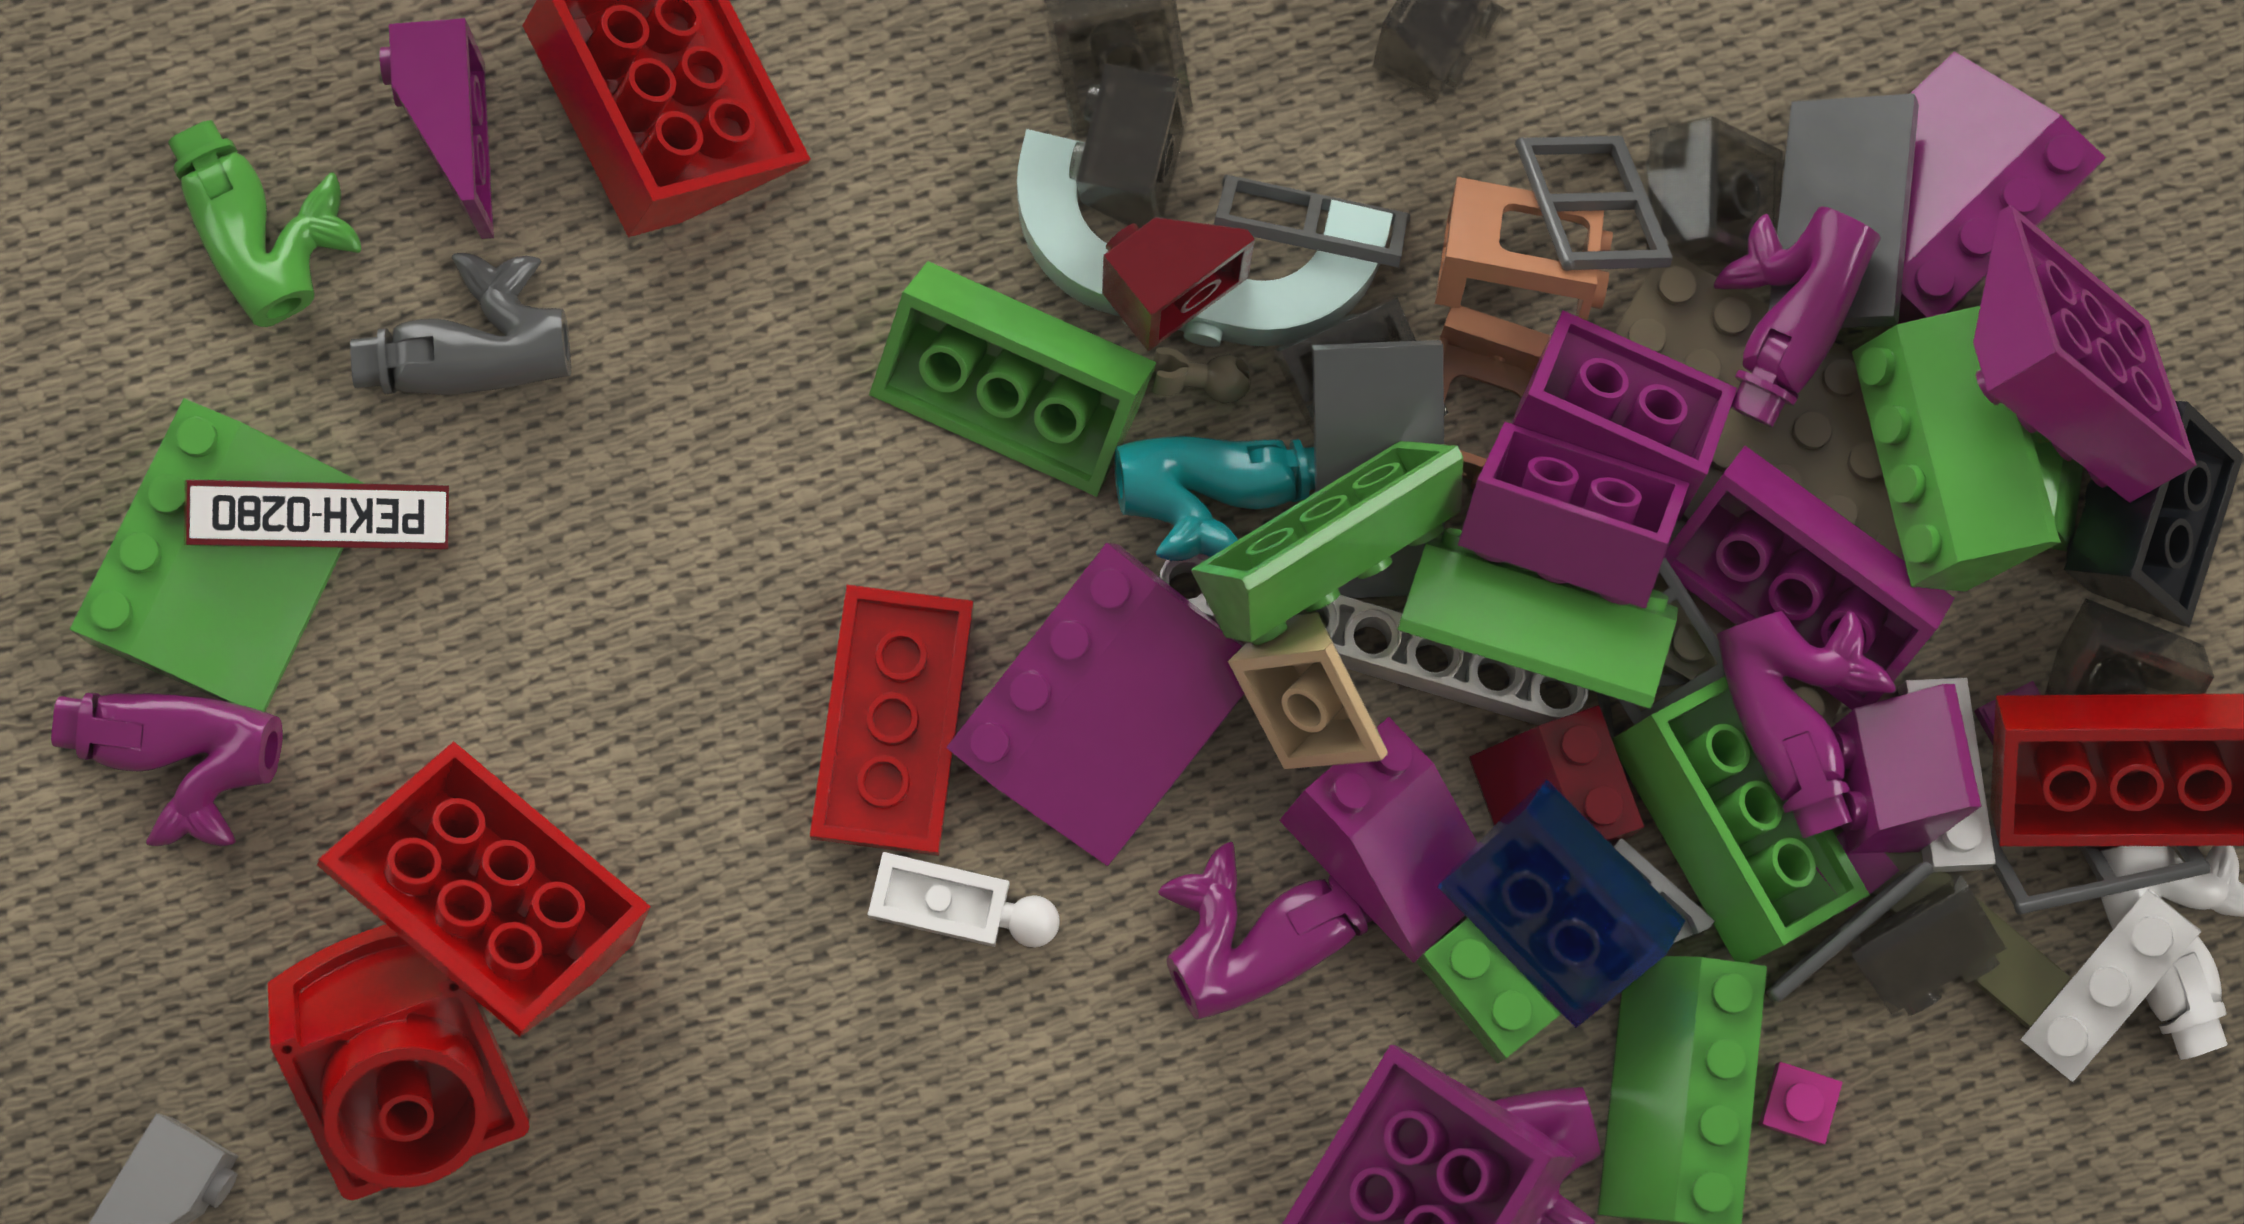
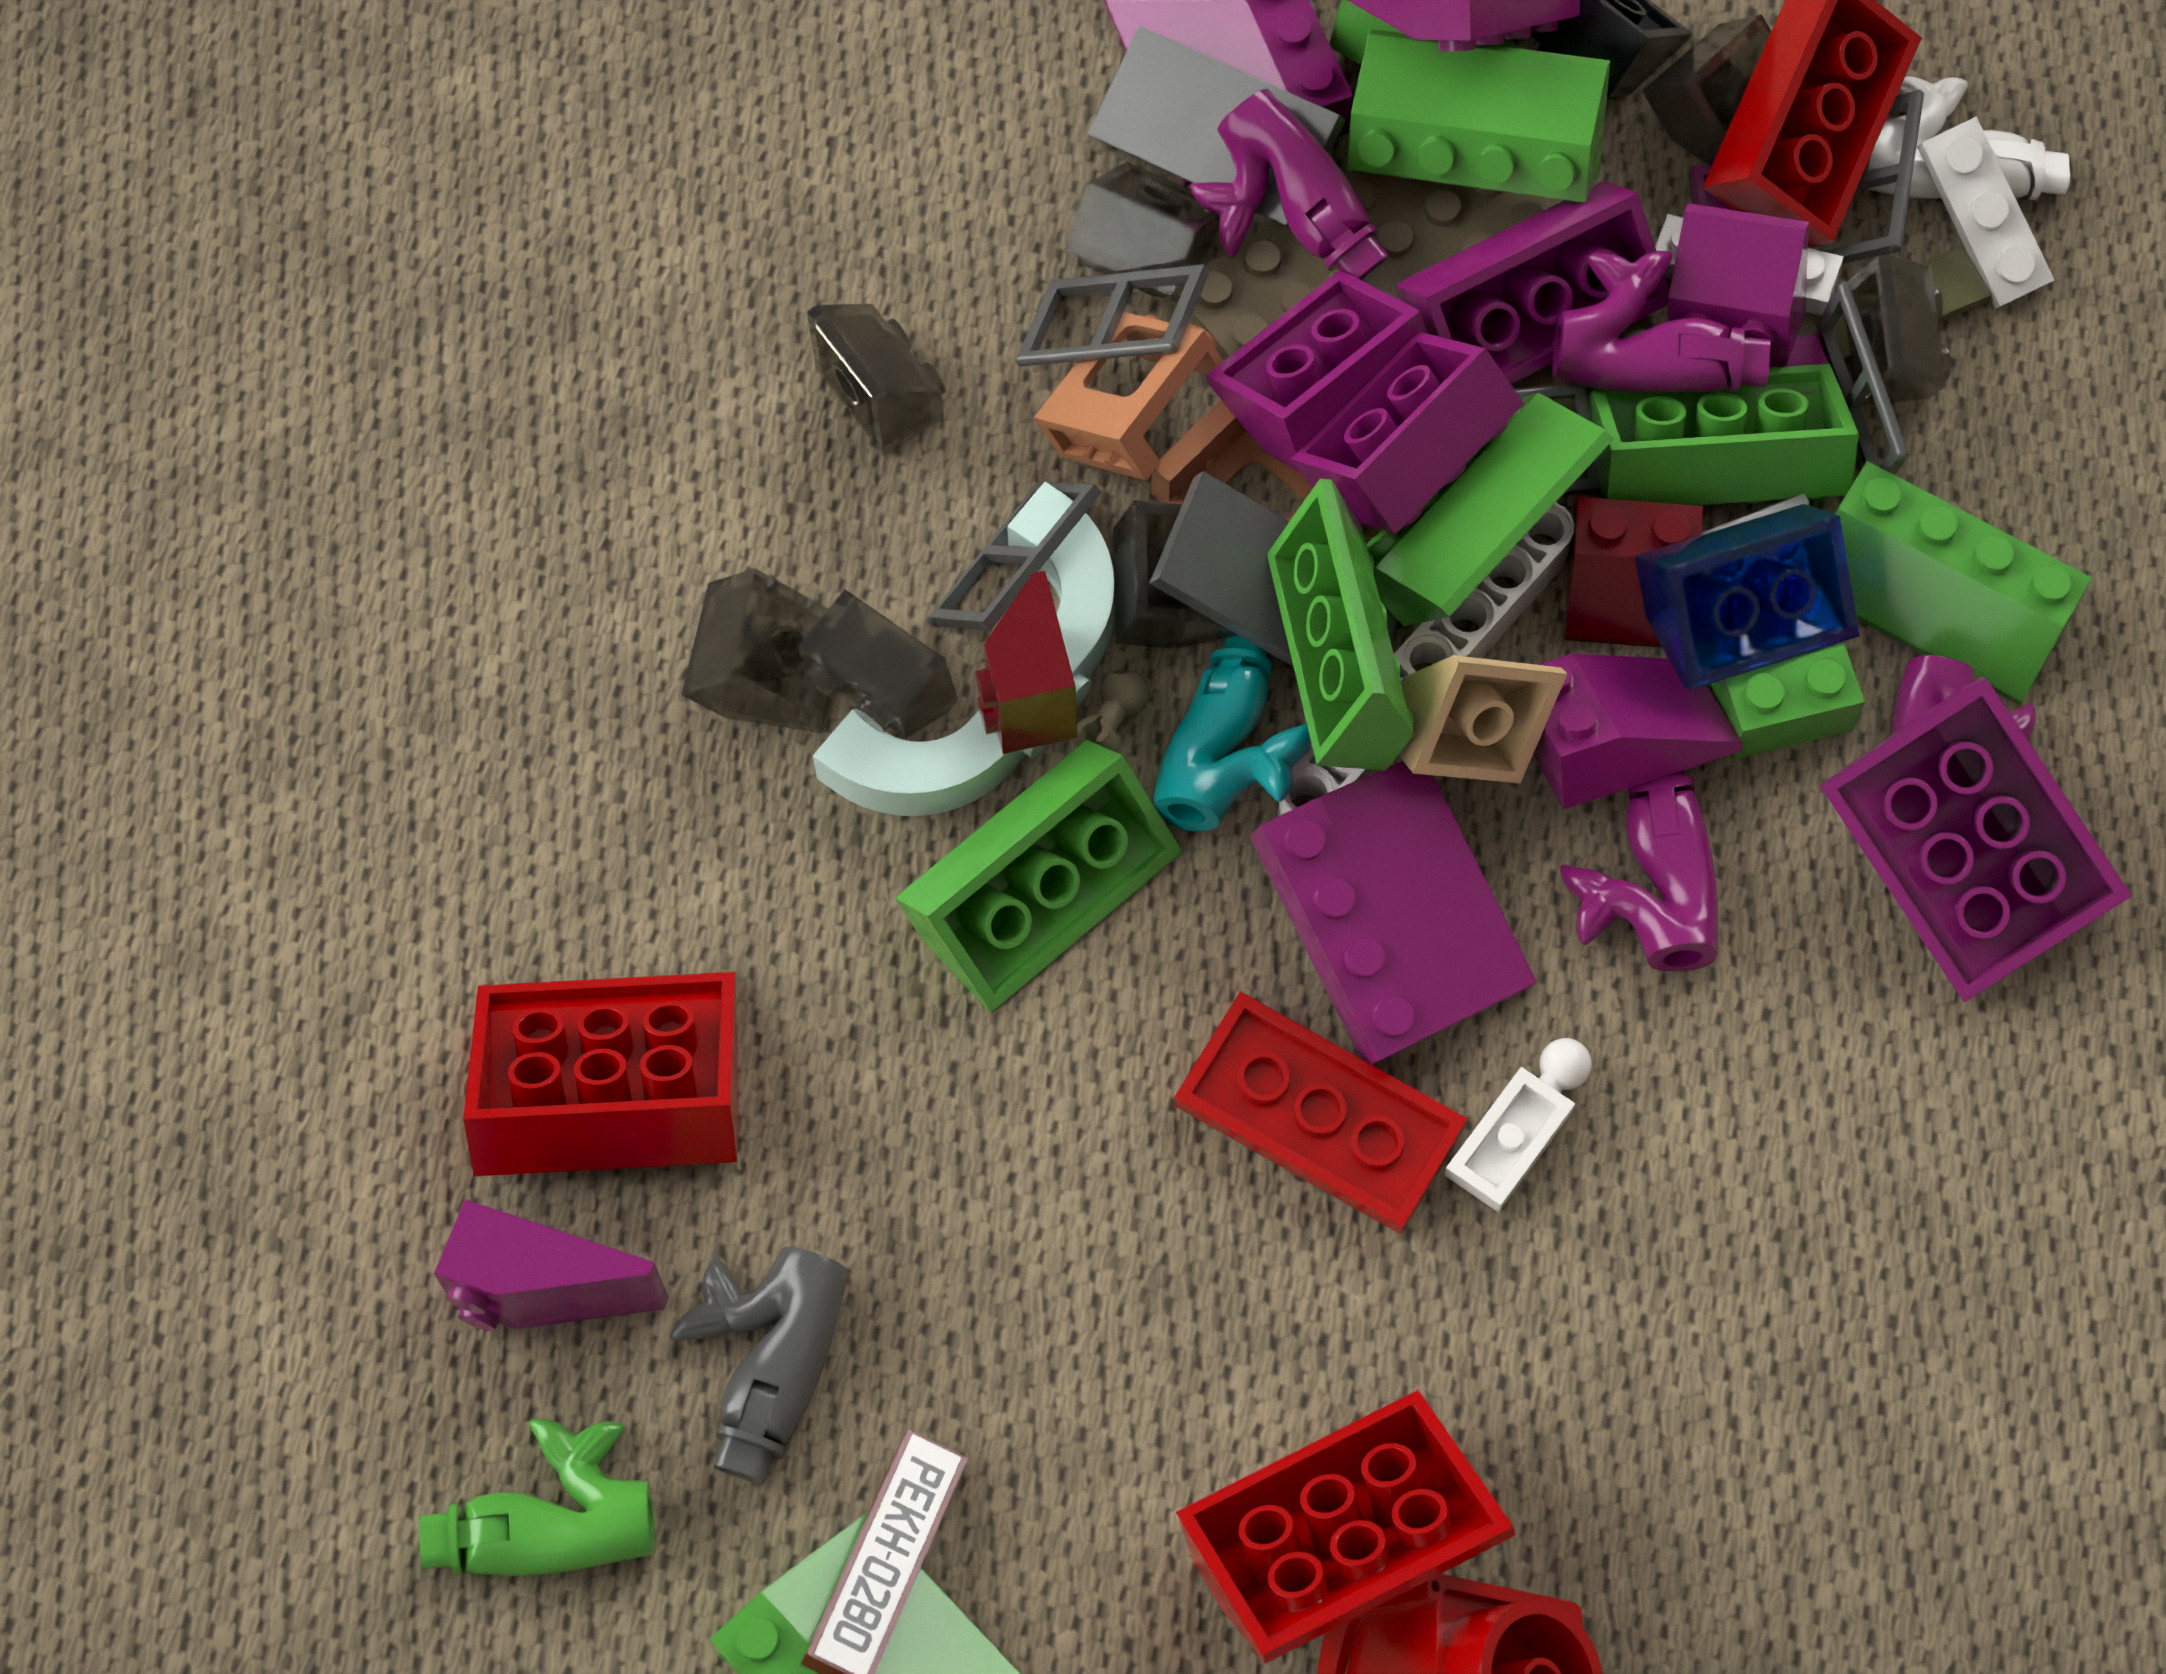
camera: 60 degrees left, 10 degrees down
dark pink plate [1758,1062,1843,1146] -> none

